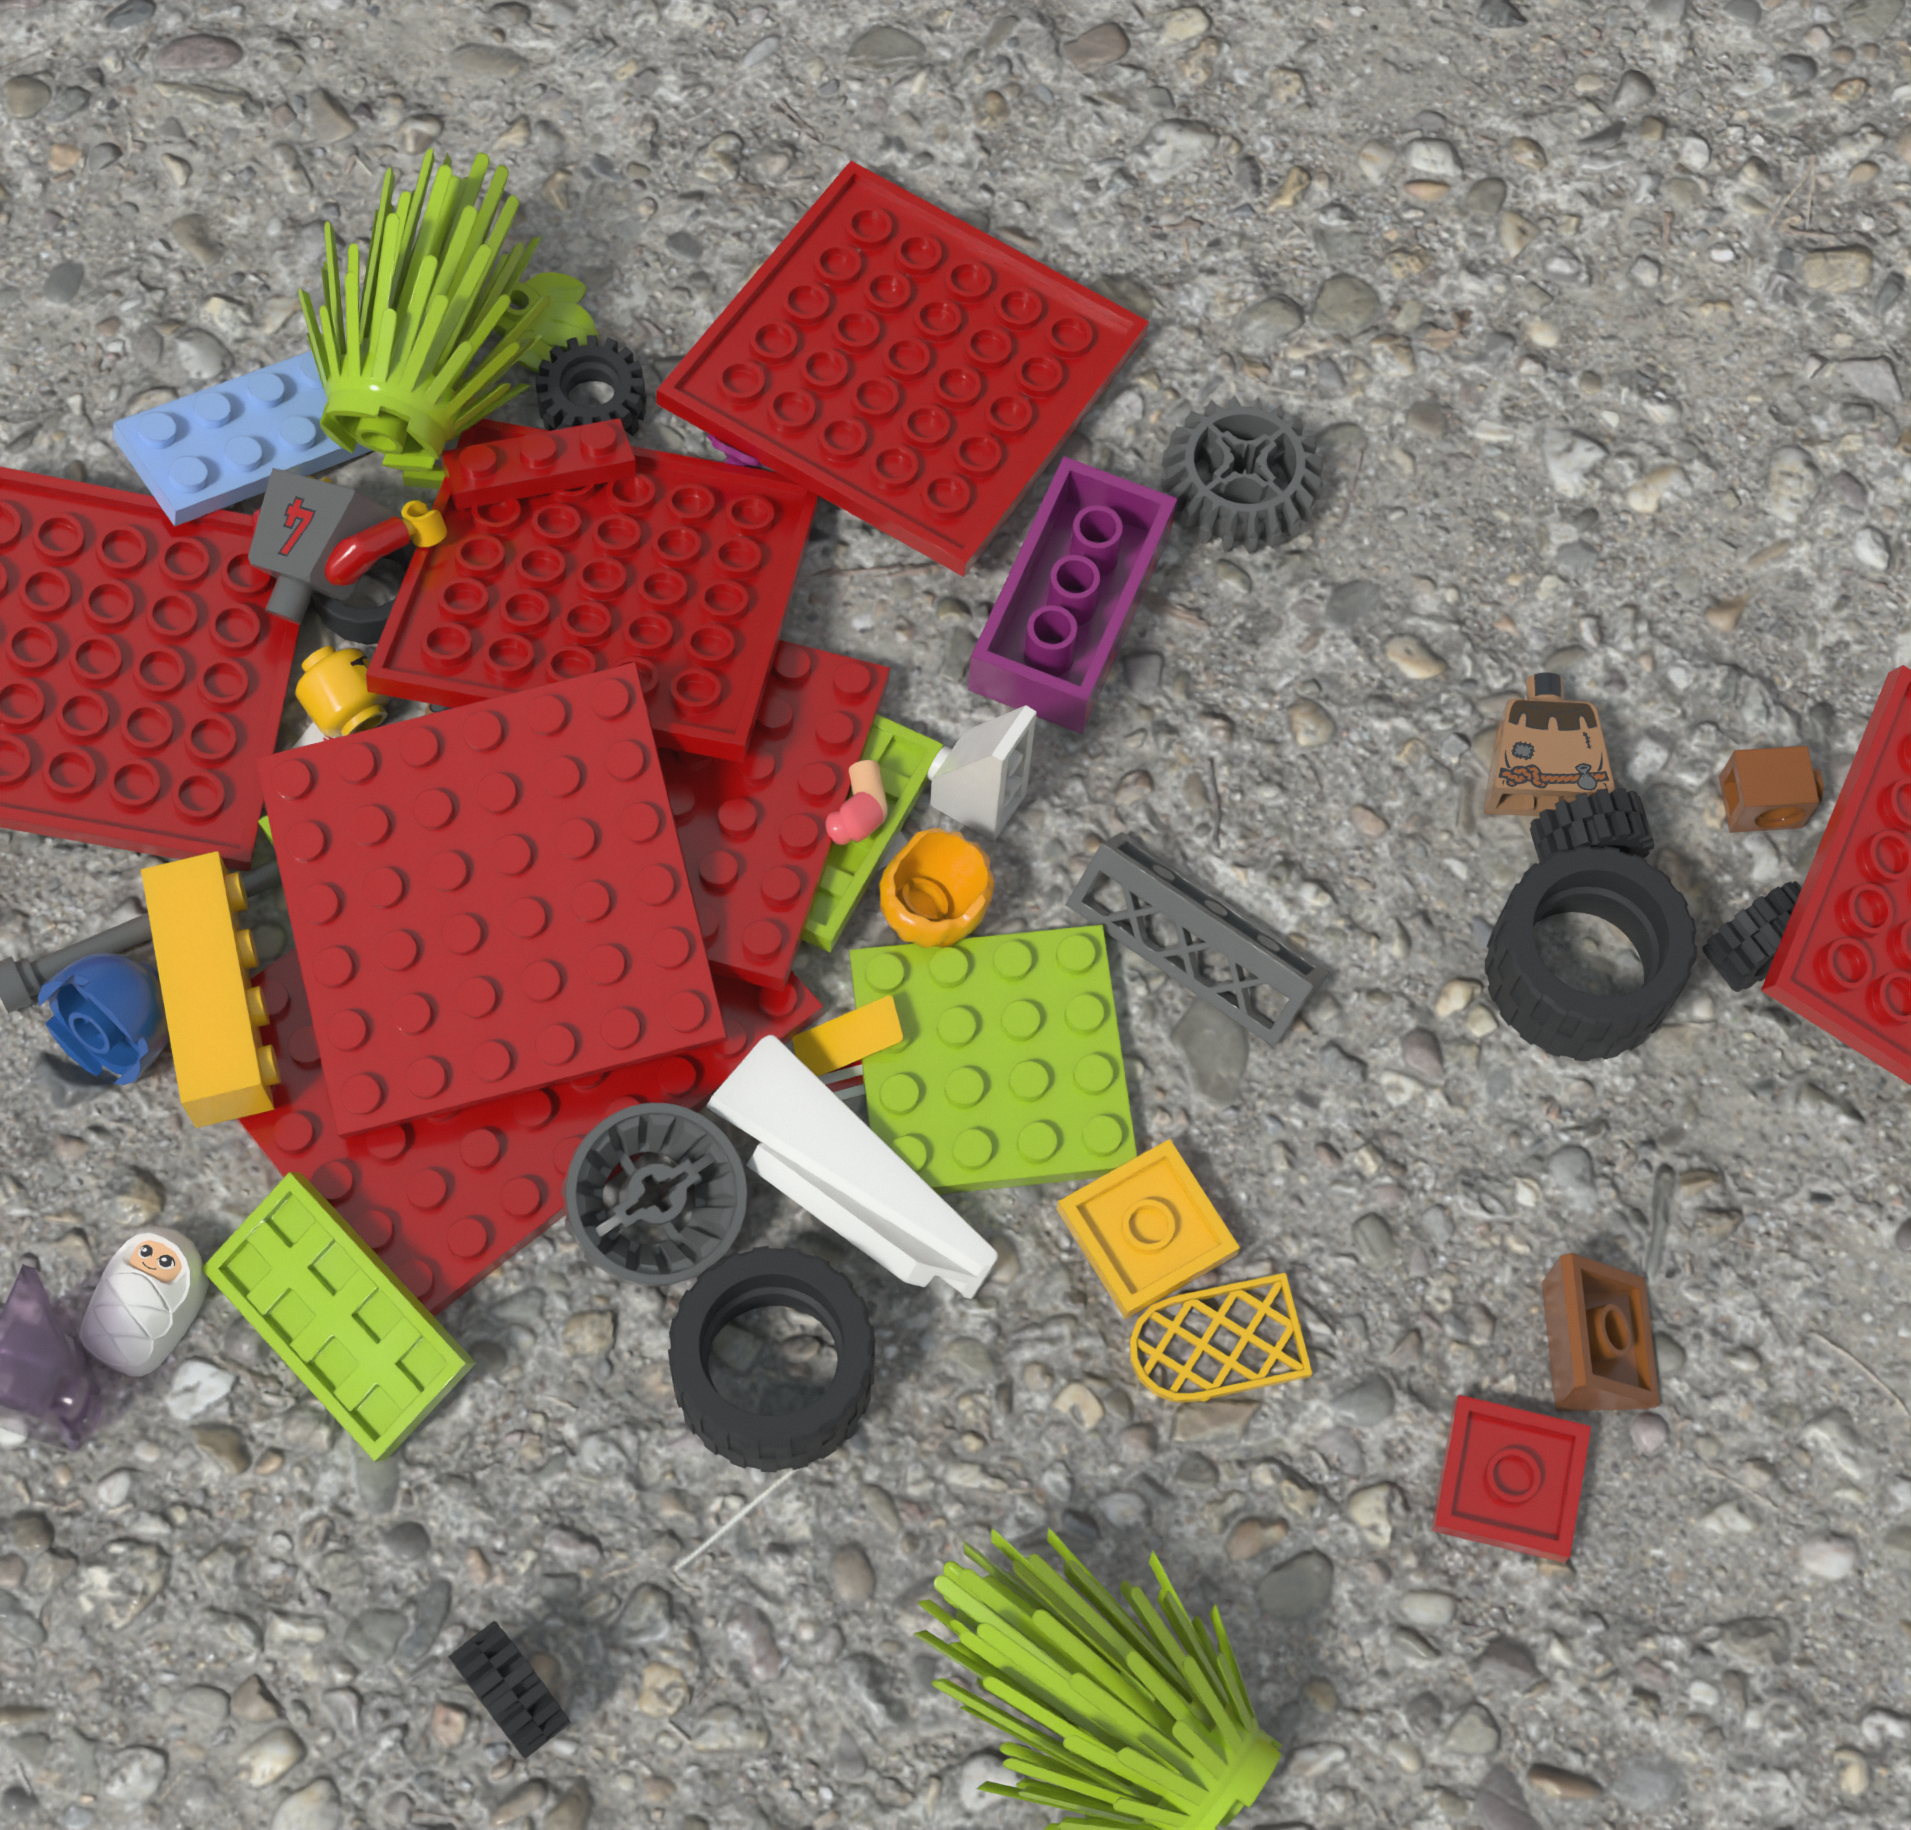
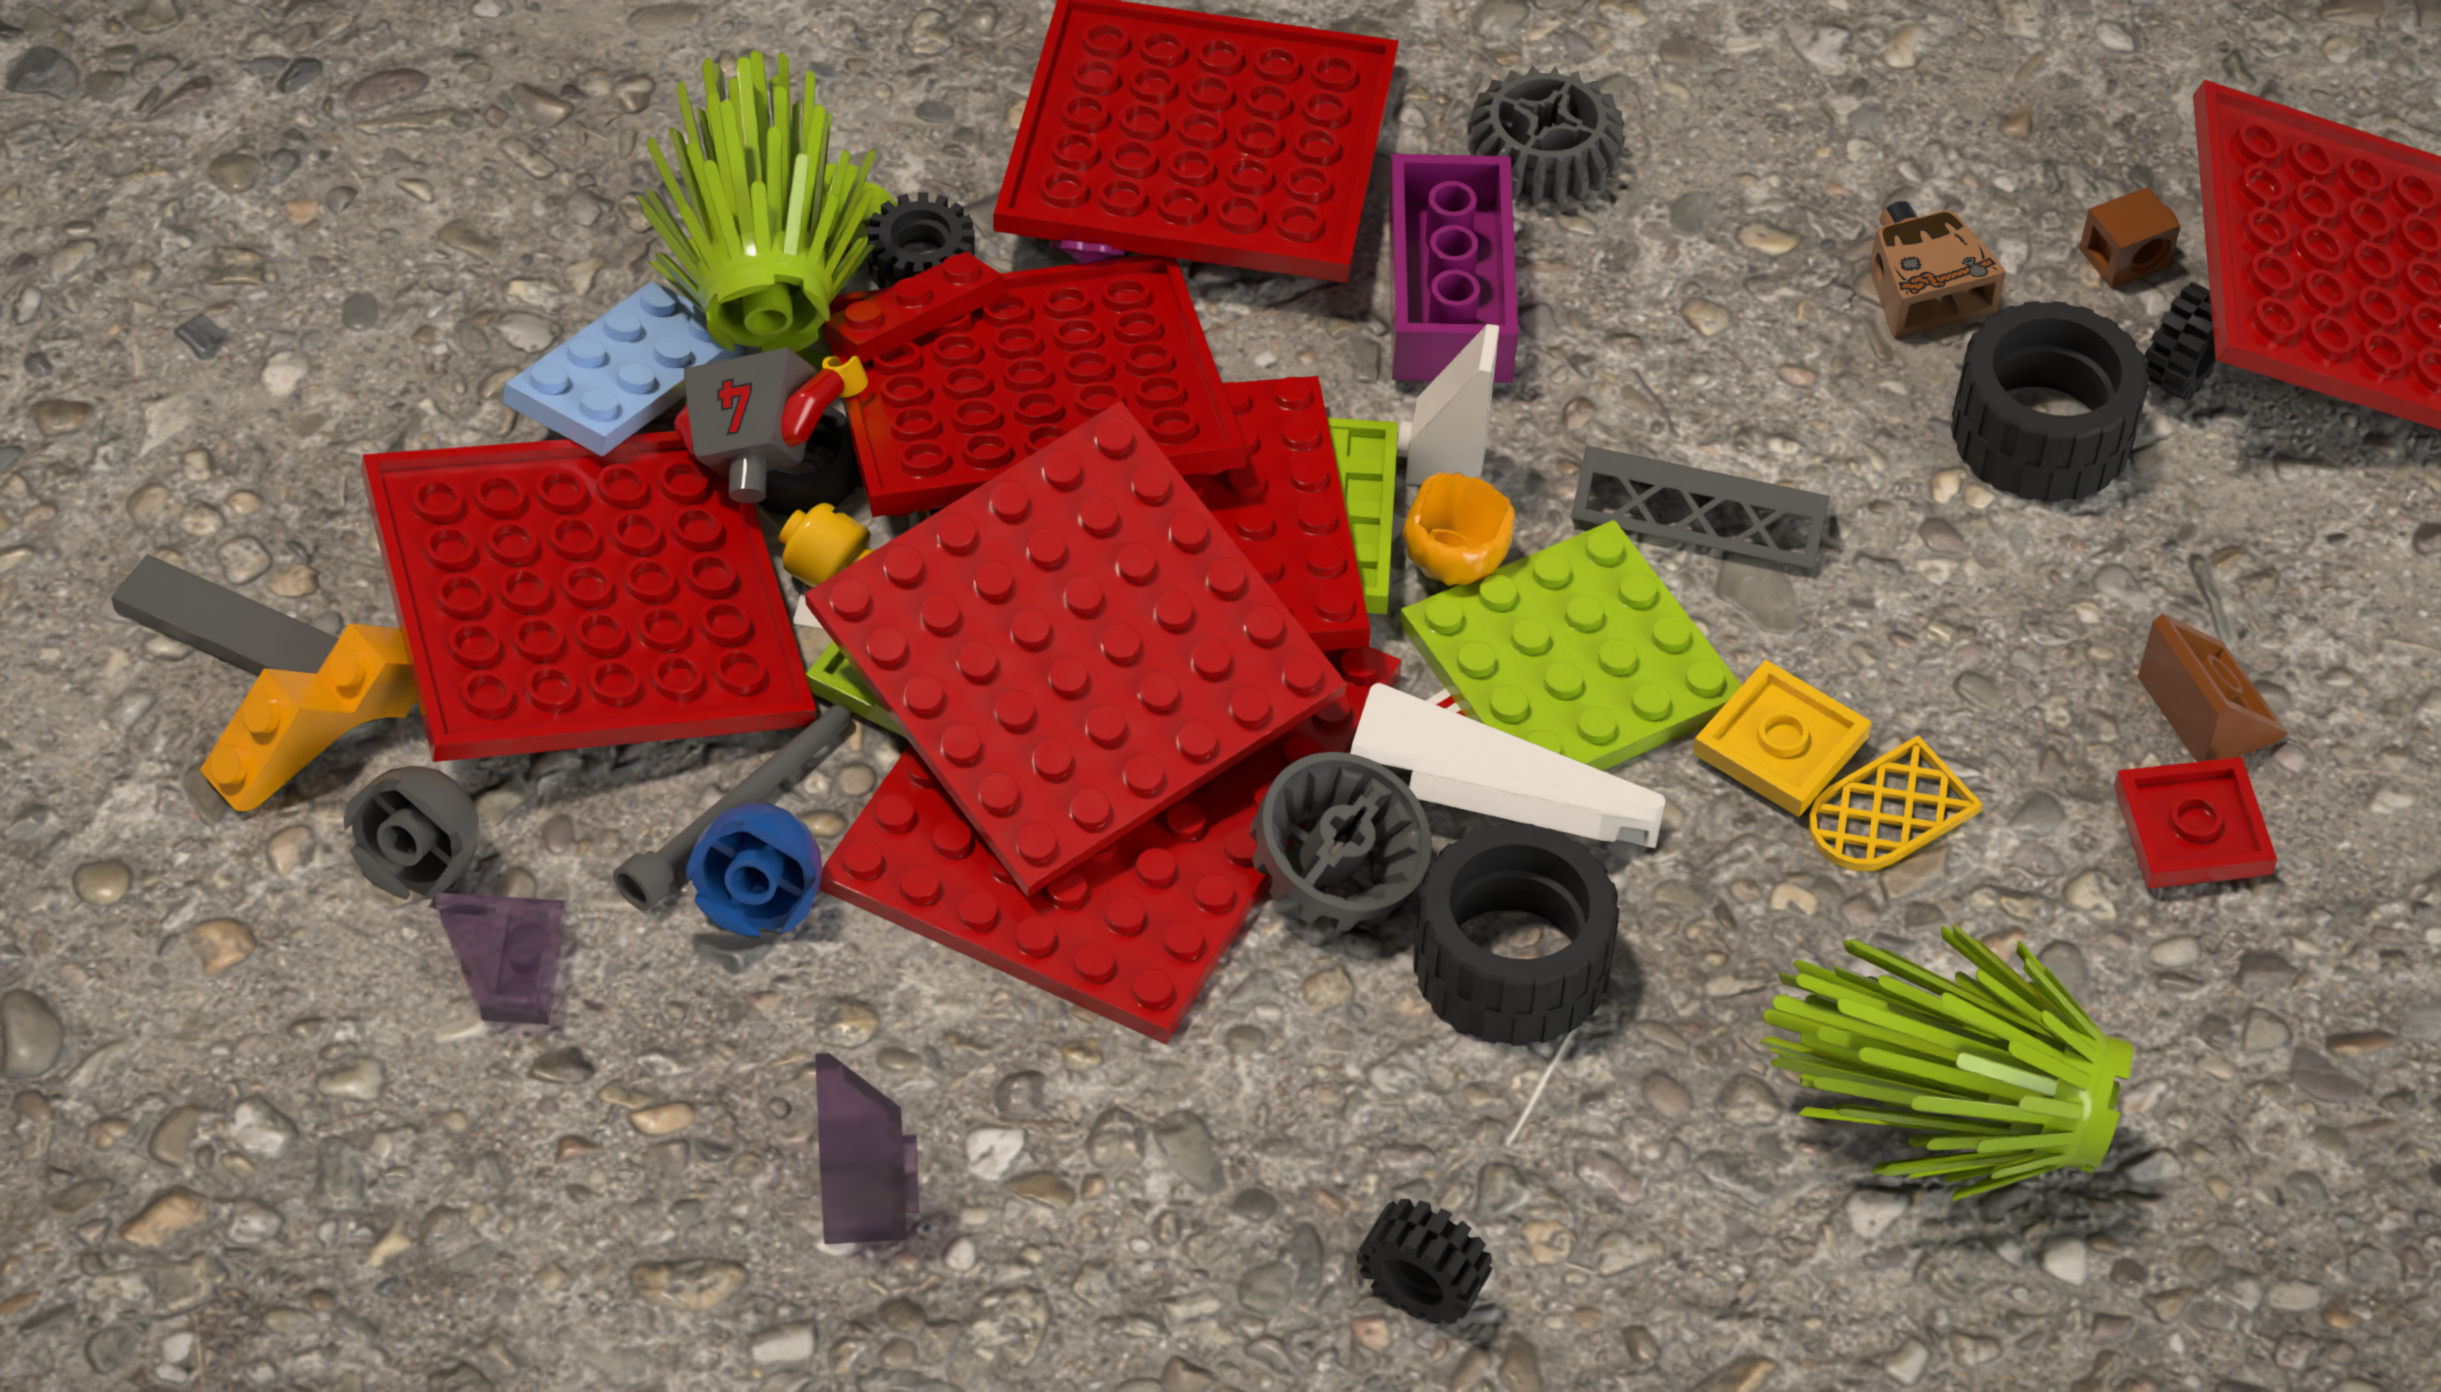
camera: 20 degrees left, 15 degrees down
white piece [79,1226,209,1377] -> none
yellow brick [141,851,281,1128] -> none
lime plate [202,1172,476,1462] -> none
yellow sticker [792,995,903,1077] -> none
coral arm [825,760,888,845] -> none
black tyre [1529,788,1655,862] -> none

